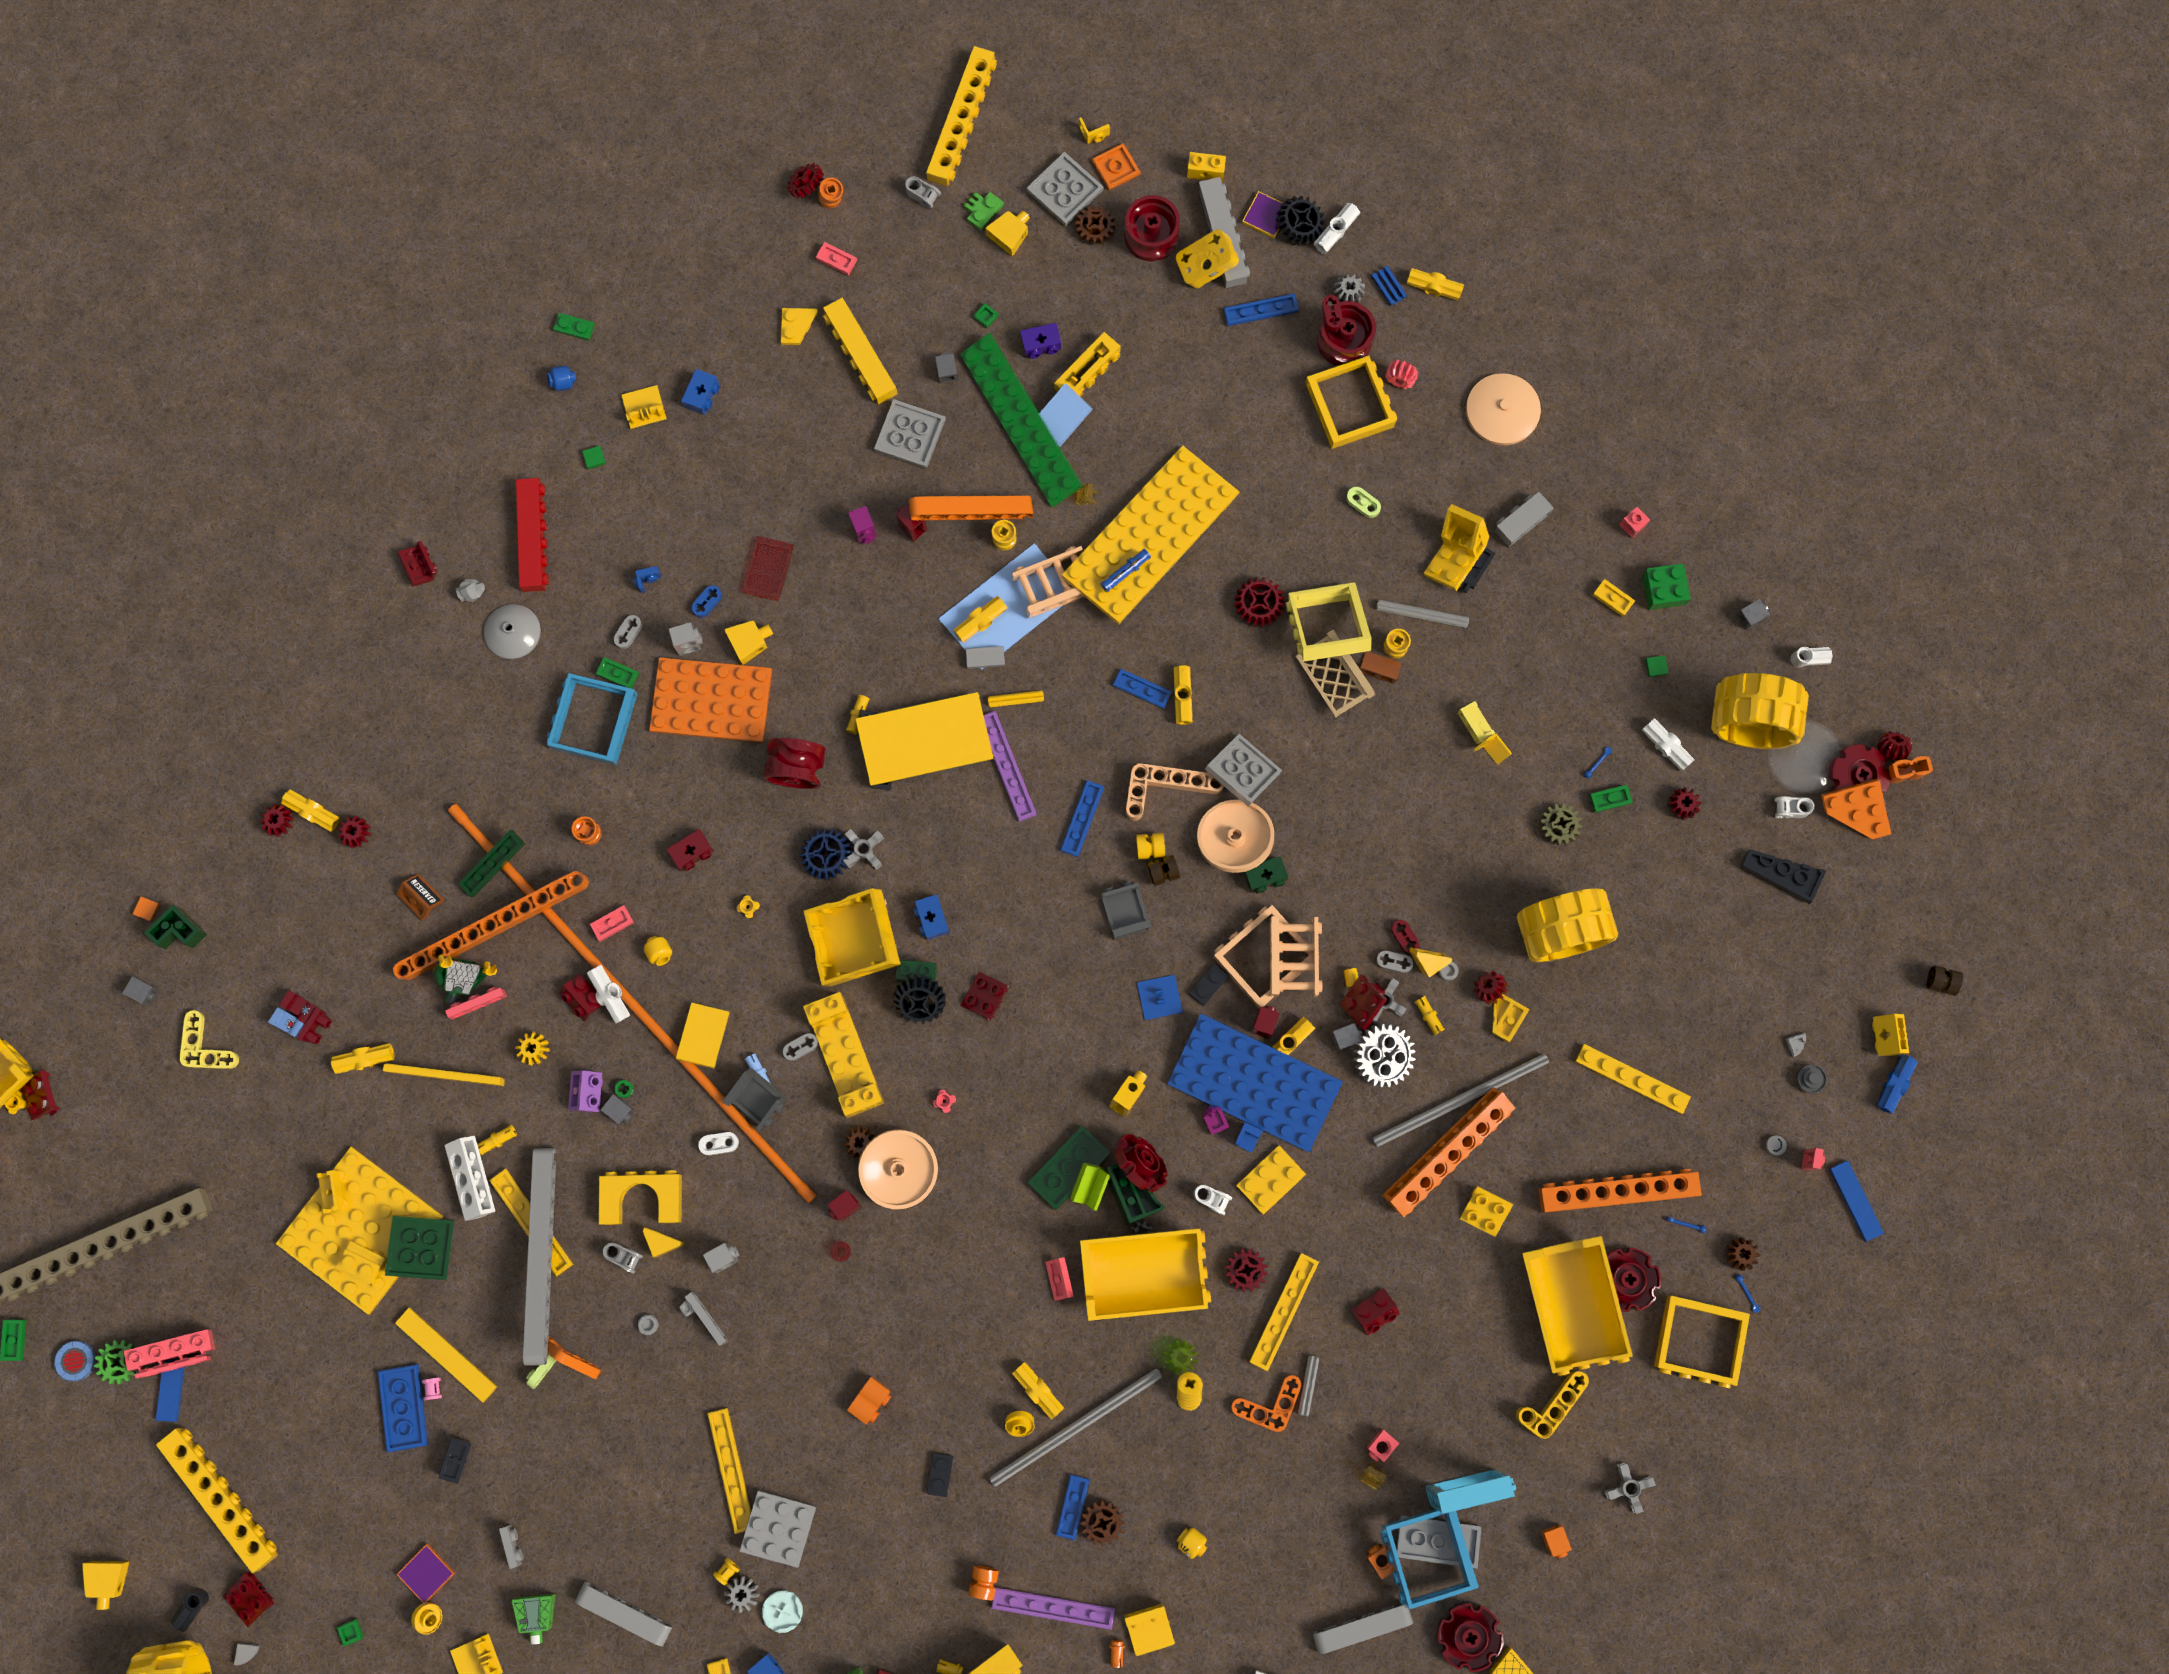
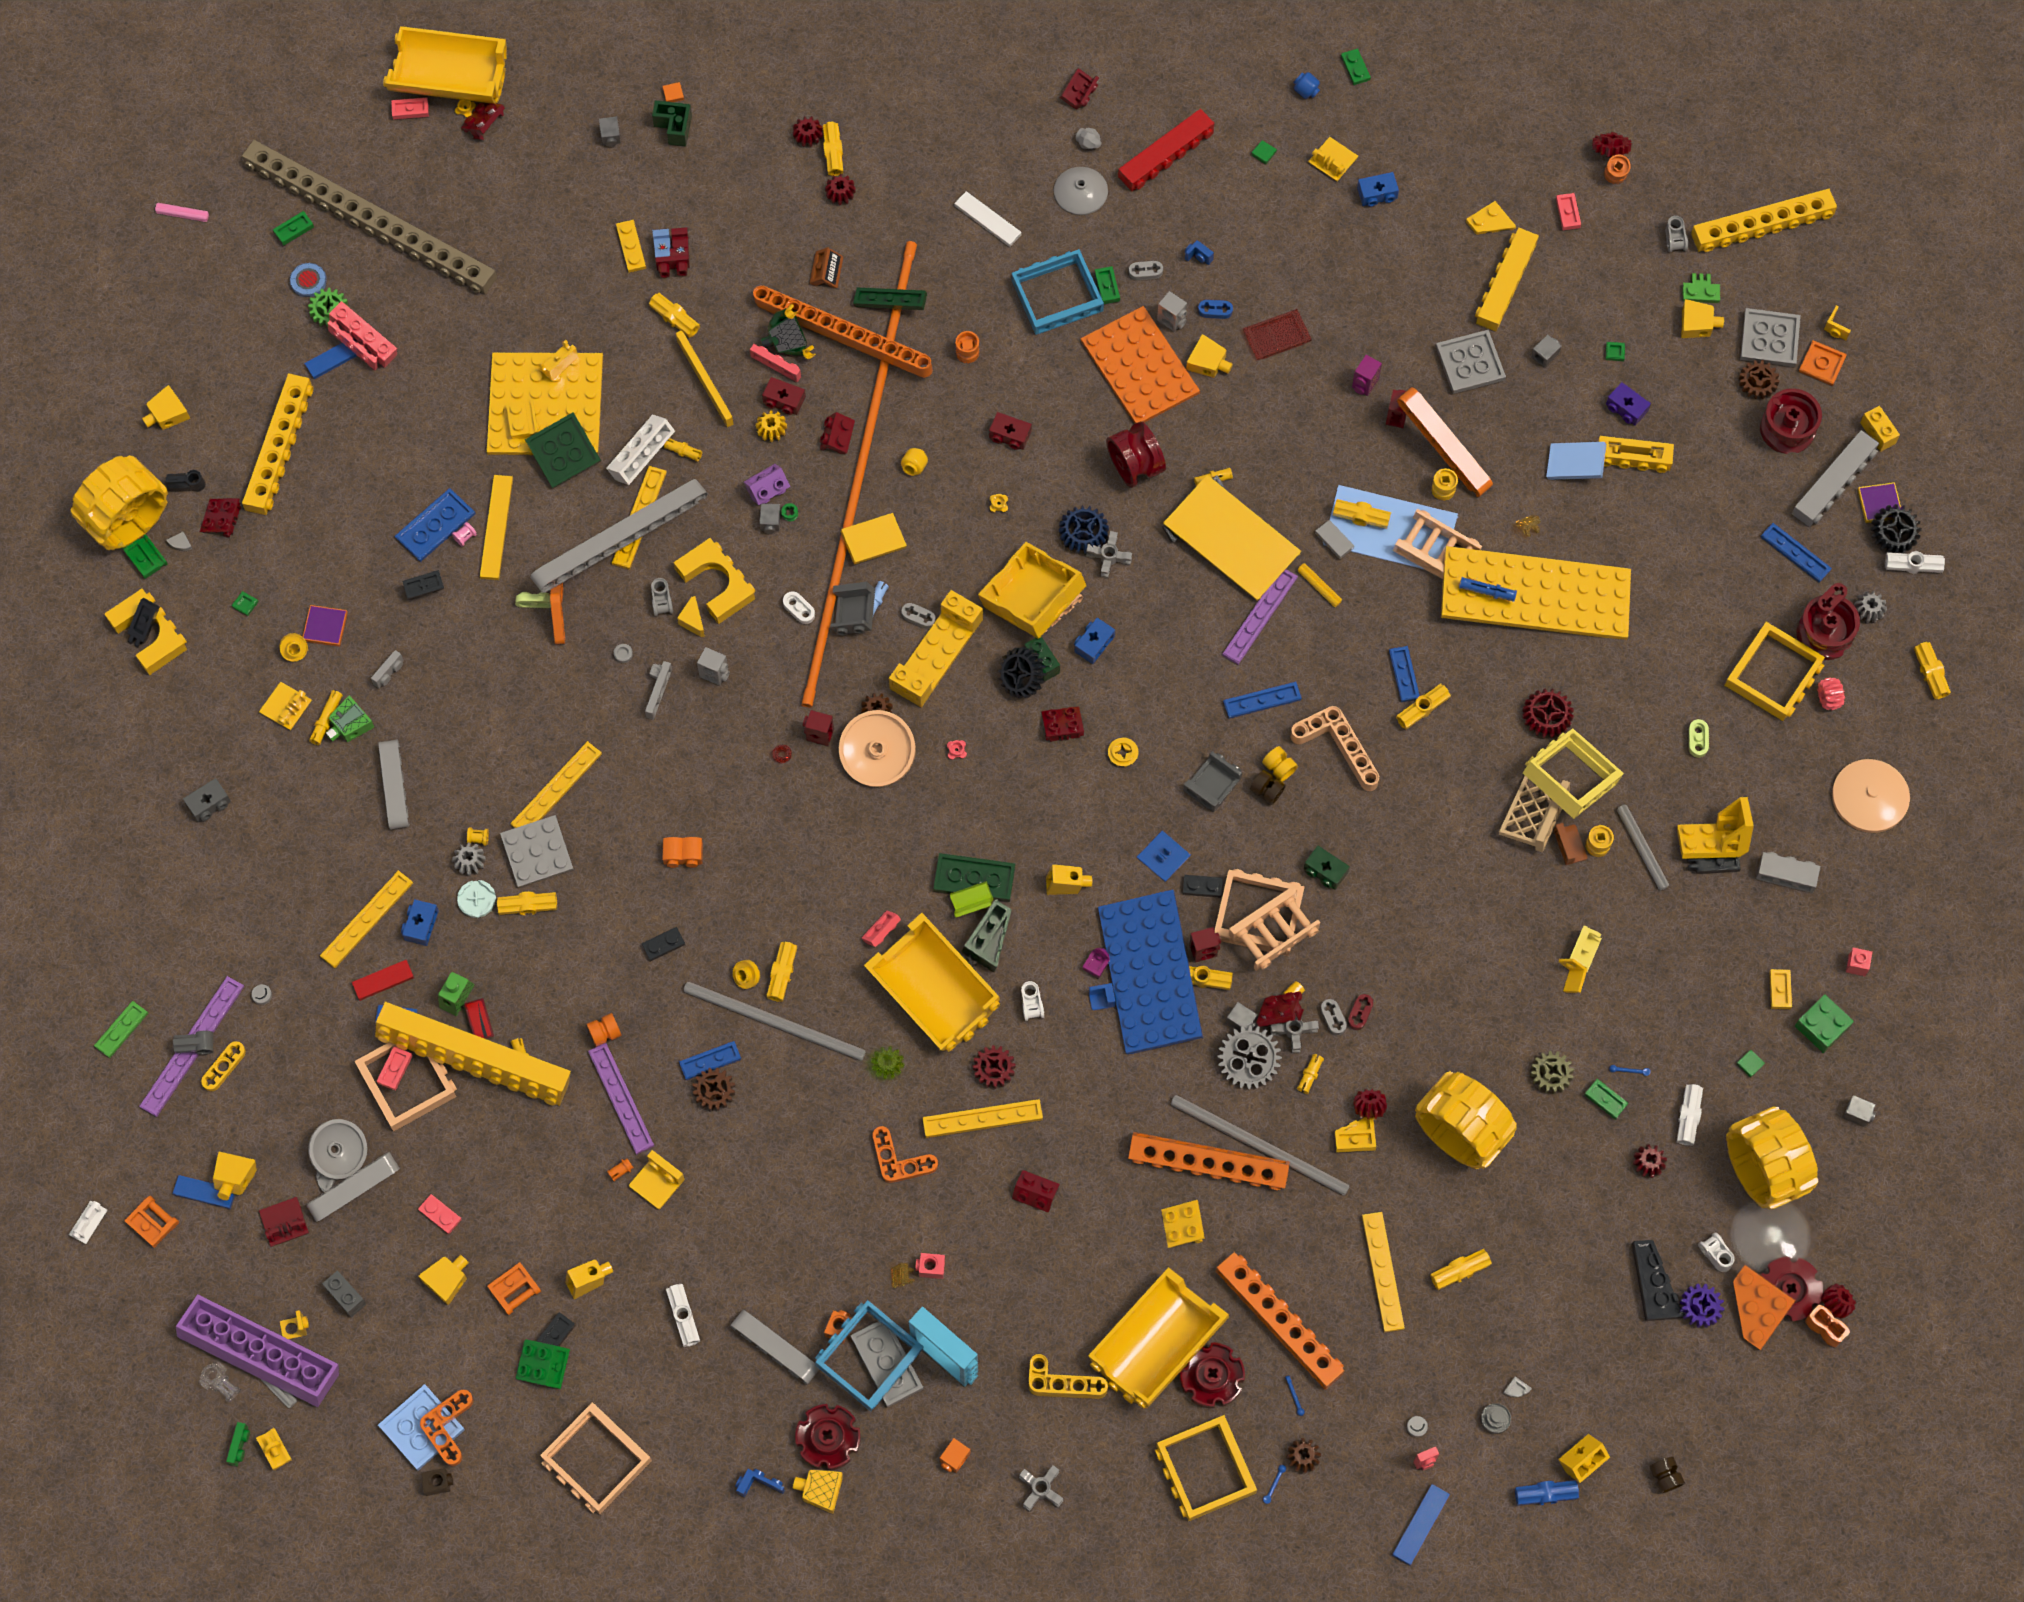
camera: 55 degrees right, 10 degrees down
light yellow beam [180,1010,239,1069] -> none
white piece [587,965,630,1023] -> none
coral plate [590,905,634,942] -> none
green plate [960,333,1084,507] -> none
dark red piece [1114,1134,1168,1192] -> none
yellow axle [1176,229,1239,289] -> none
yellow piece [1177,1372,1203,1411] -> none
yellow head [1177,1528,1207,1559] -> none
light nougat dish [1197,800,1274,873] -> none
light grey plate [1205,734,1282,807] -> none
yellow plate [1236,1145,1306,1215] -> none
light grey axle [1298,1356,1319,1416] -> none
blue tile [1371,266,1407,306] -> none
yellow slope [1409,947,1452,977] -> none
light grey tile [1438,962,1458,981] -> none
white piece [1790,647,1833,668] -> none
none -> yellow pin [309,690,343,746]
none -> yellow piece [497,892,557,915]
none -> yellow plate [616,220,646,273]
none -> dark red brick [762,377,806,415]
none -> white tile [954,191,1021,247]
none -> yellow gear [1108,738,1138,768]
none -> yellow piece [1430,1249,1492,1290]
none -> dark purple gear [1680,1284,1724,1328]

